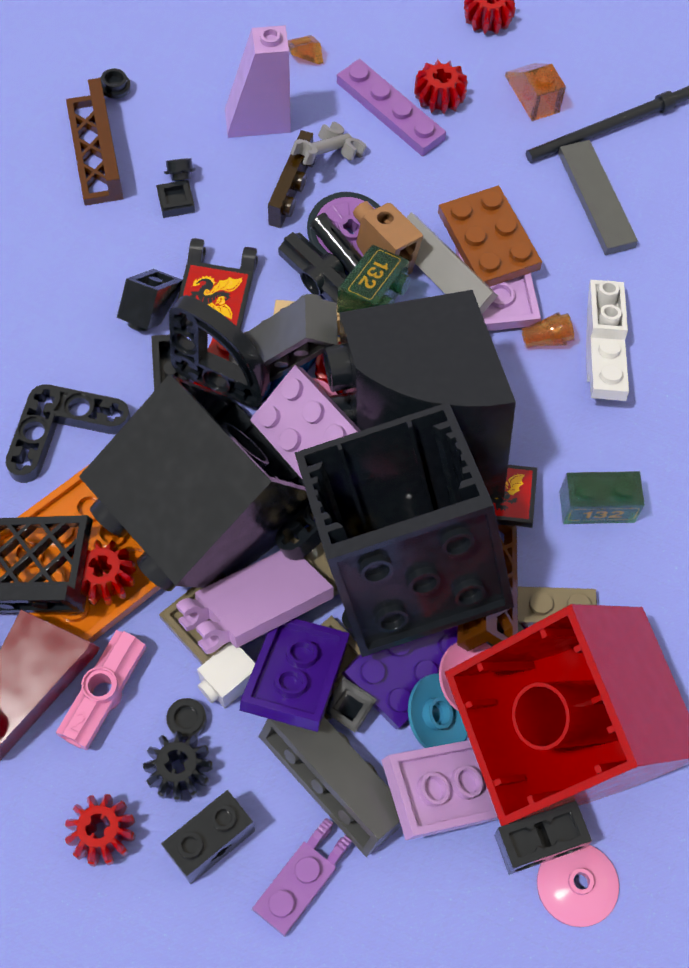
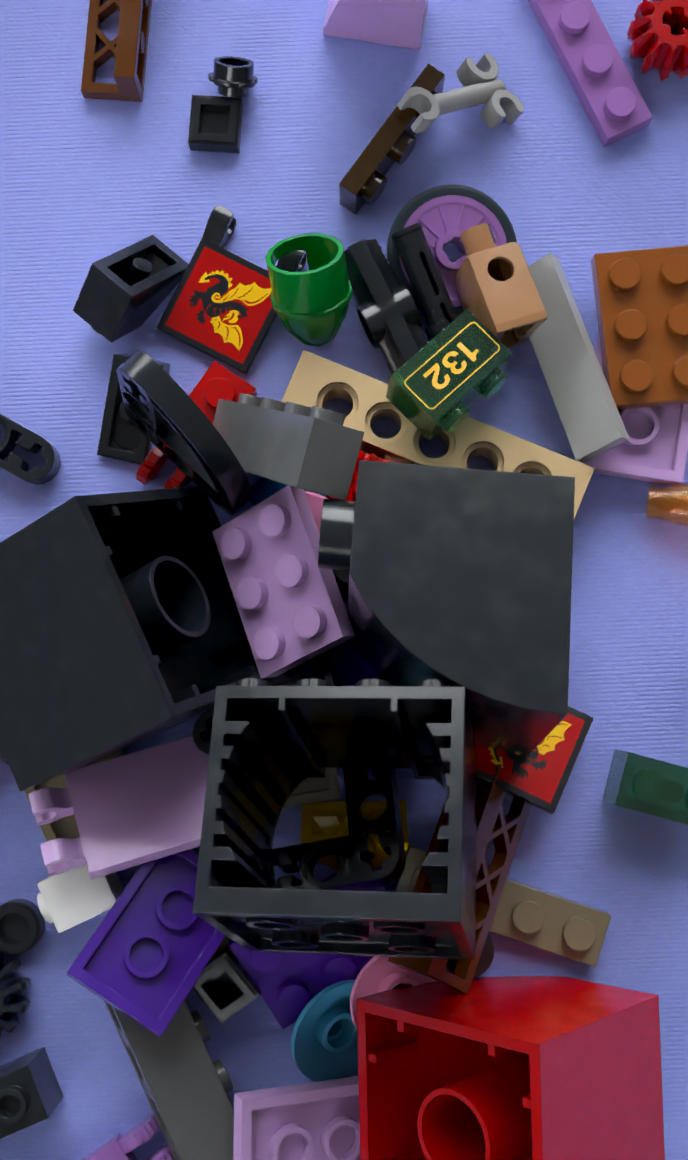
camera: 25 degrees right, 20 degrees up
none -> green helmet [265,233,353,347]

